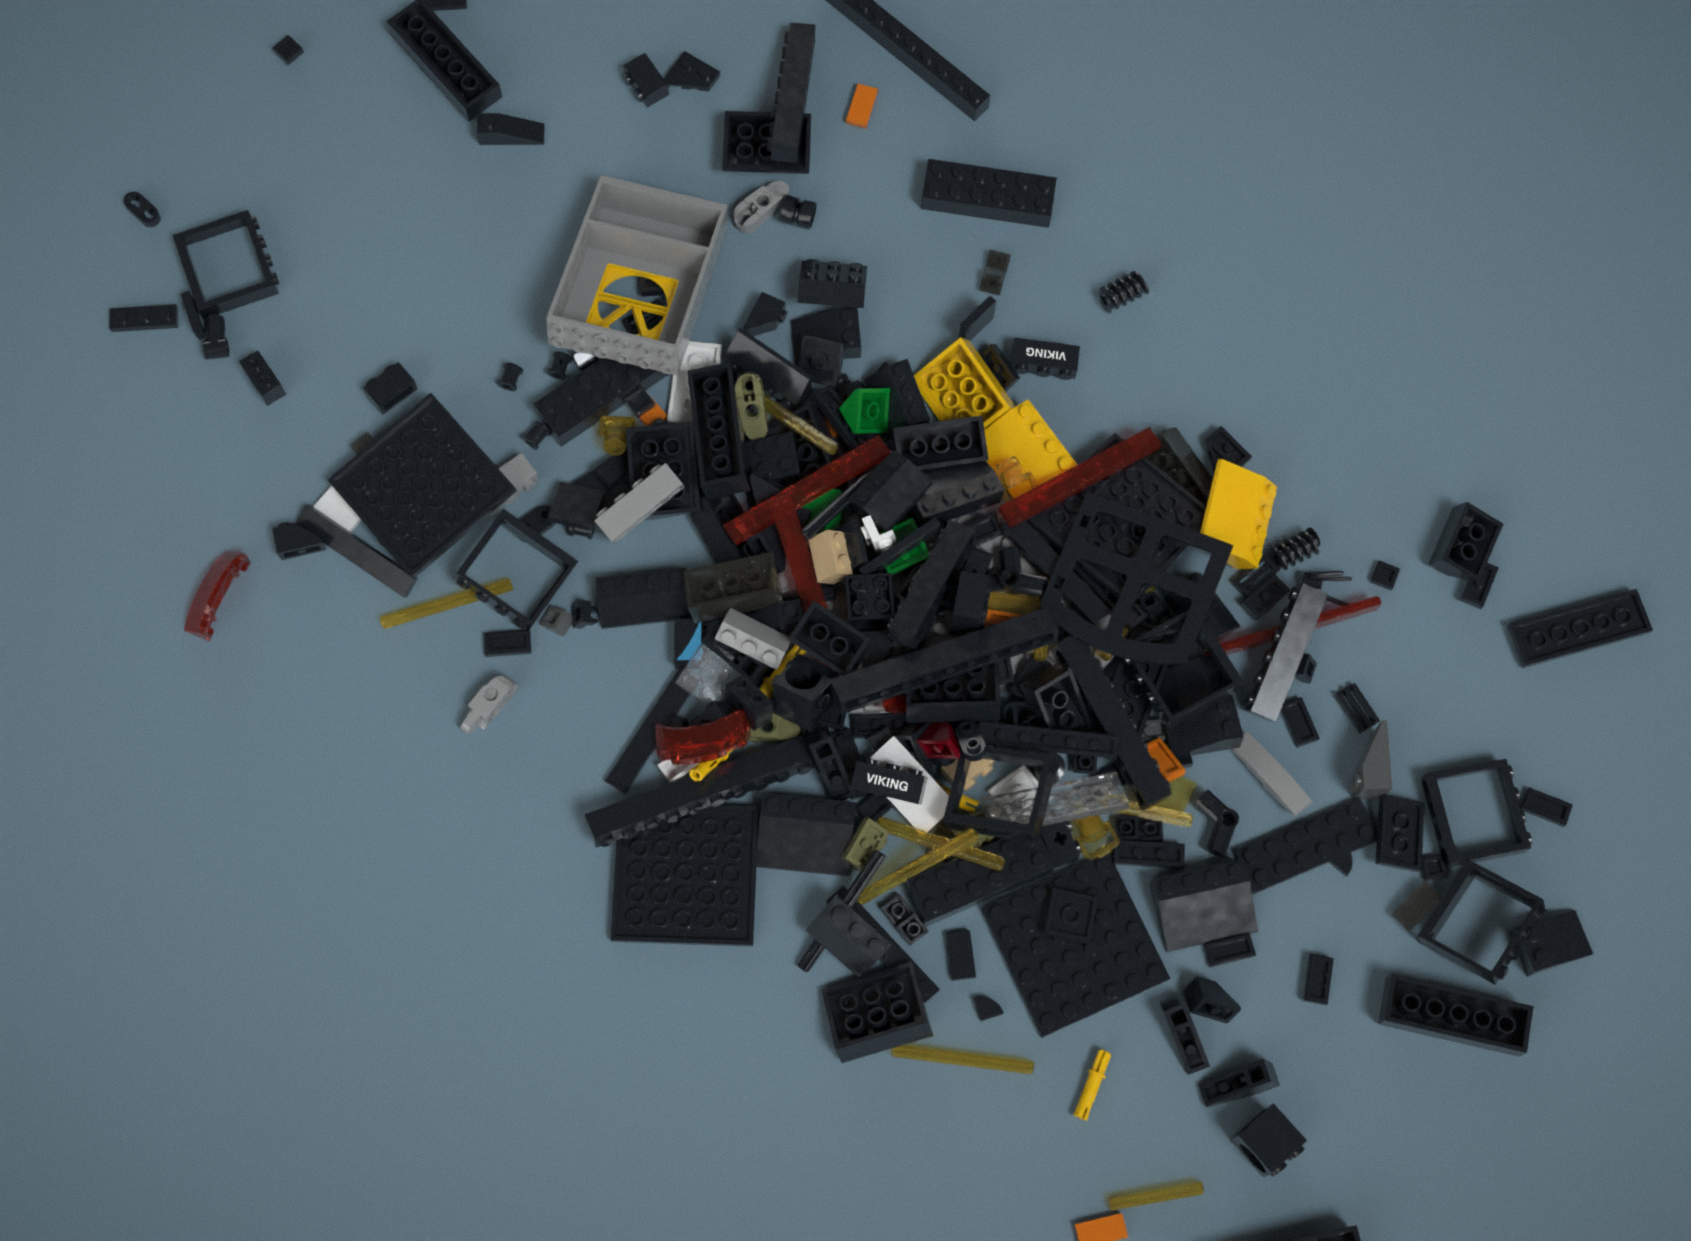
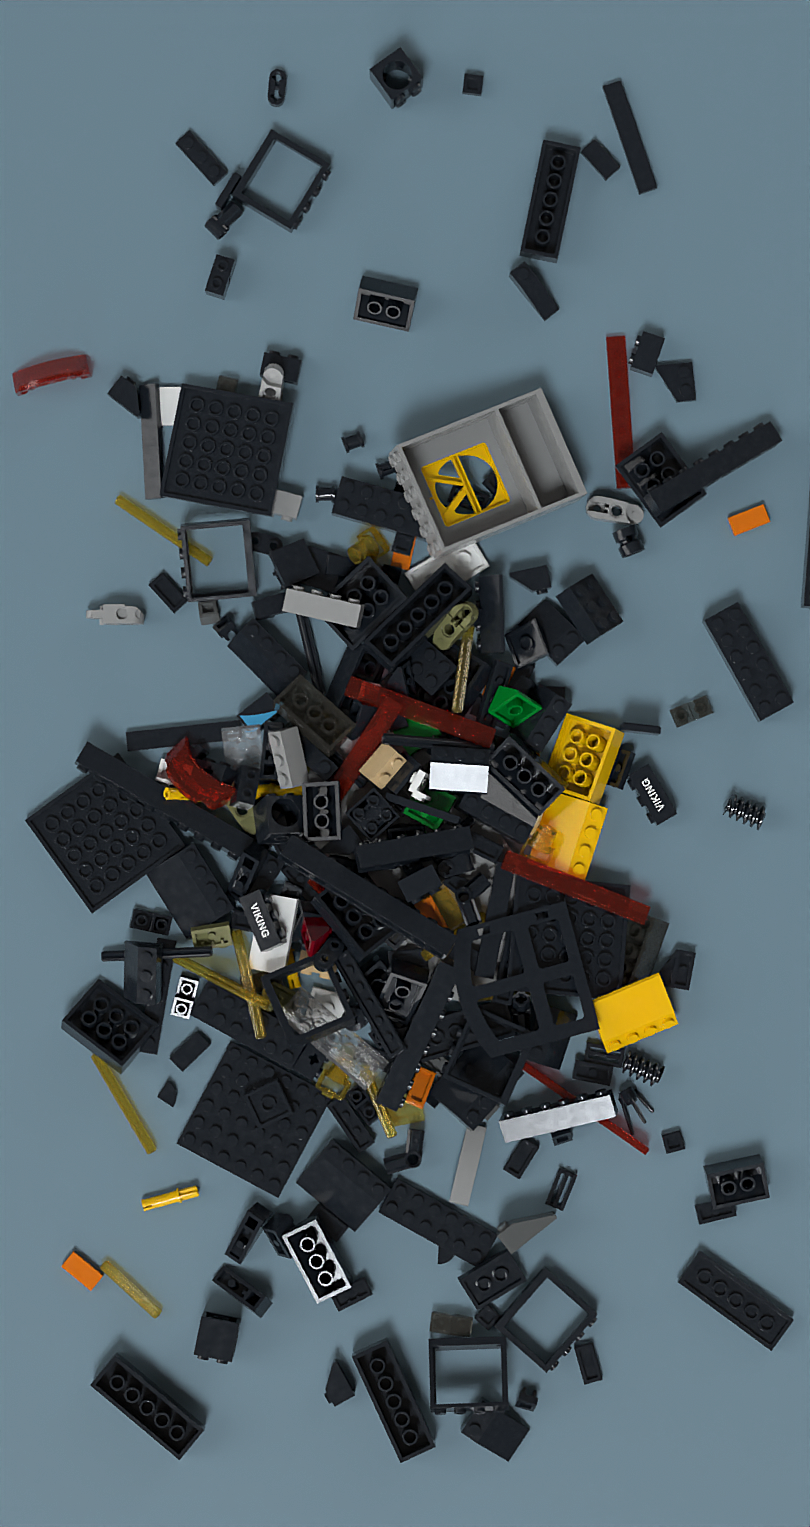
camera: 55 degrees right, 15 degrees up
none -> black slope [129,909,172,936]
none -> black slope [251,592,288,621]
none -> light grey piece [259,364,284,401]
none -> black slope [282,1213,354,1304]
none -> black axle [290,584,326,696]
none -> black slope [324,1359,355,1407]
none -> black slope [353,276,418,332]
none -> black brick [369,47,423,109]
none -> black tile [515,1387,538,1412]
none -> clear red tile [606,336,633,489]

